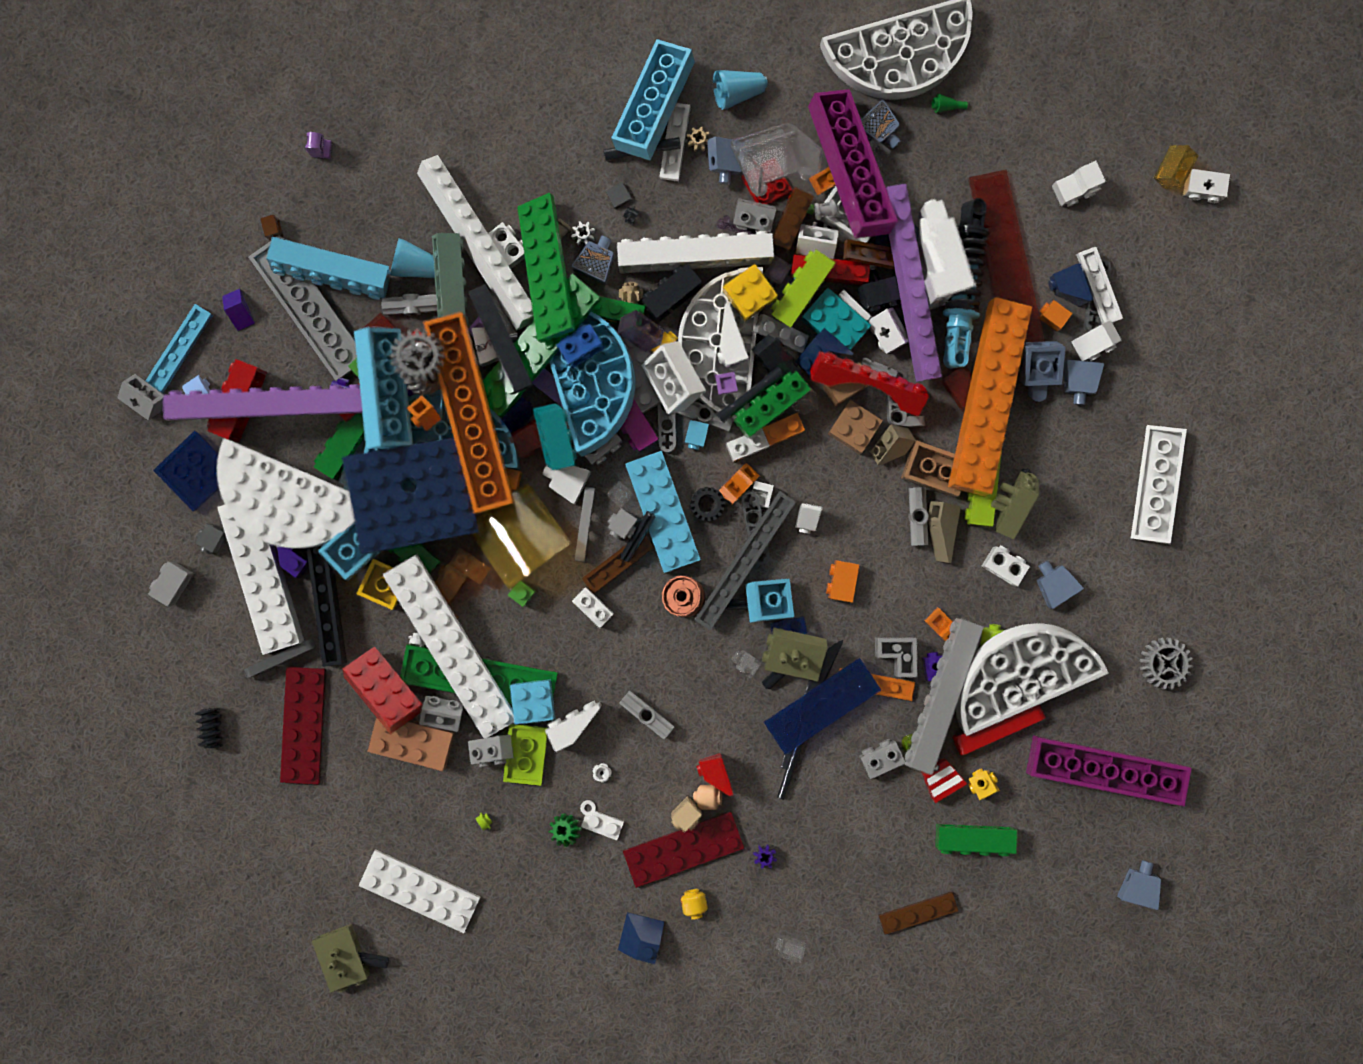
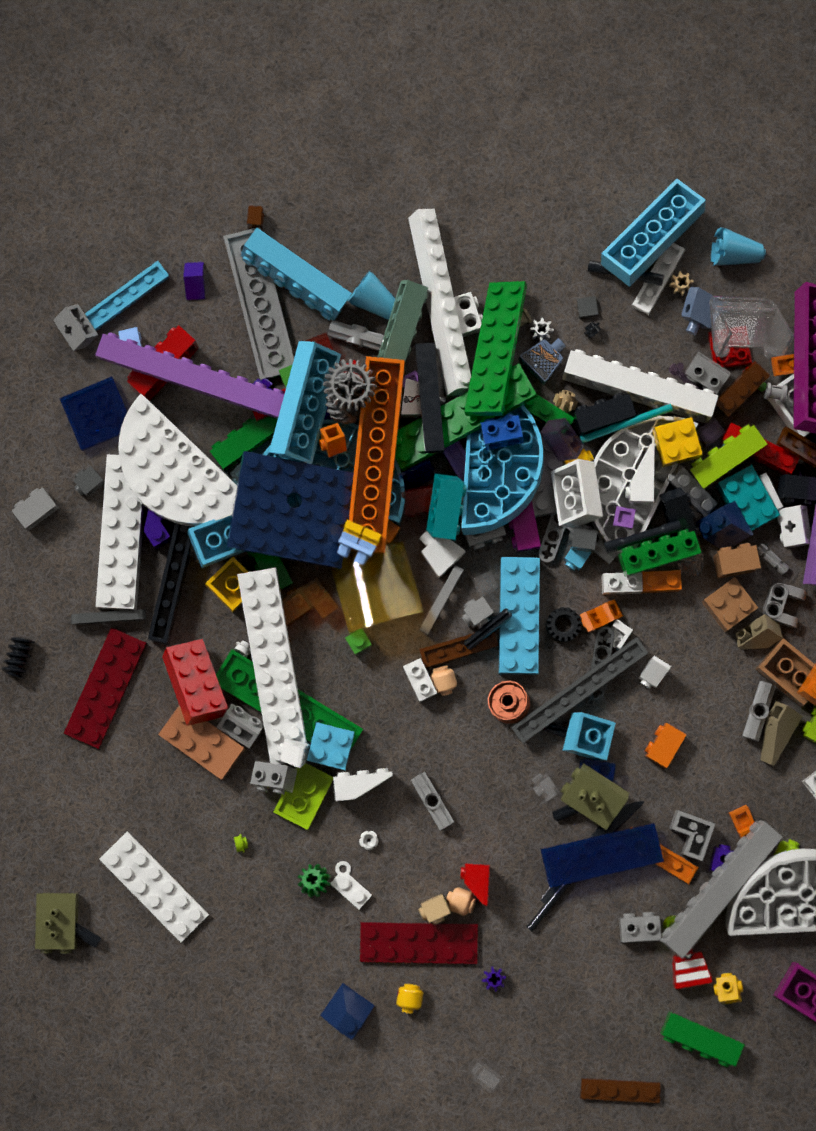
camera: 20 degrees right, 5 degrees down
medium lavender leg [305,132,332,159] -> none
white brick [796,222,839,259] -> none
red arch [810,351,929,416] -> none
red beam [952,704,1046,755] -> none
none -> white slope [278,739,309,768]
none -> light blue hips [338,520,382,565]
none -> light nougat head [430,666,457,696]
none -> dark grey brick [568,525,598,553]
none -> teal piece [580,403,673,443]

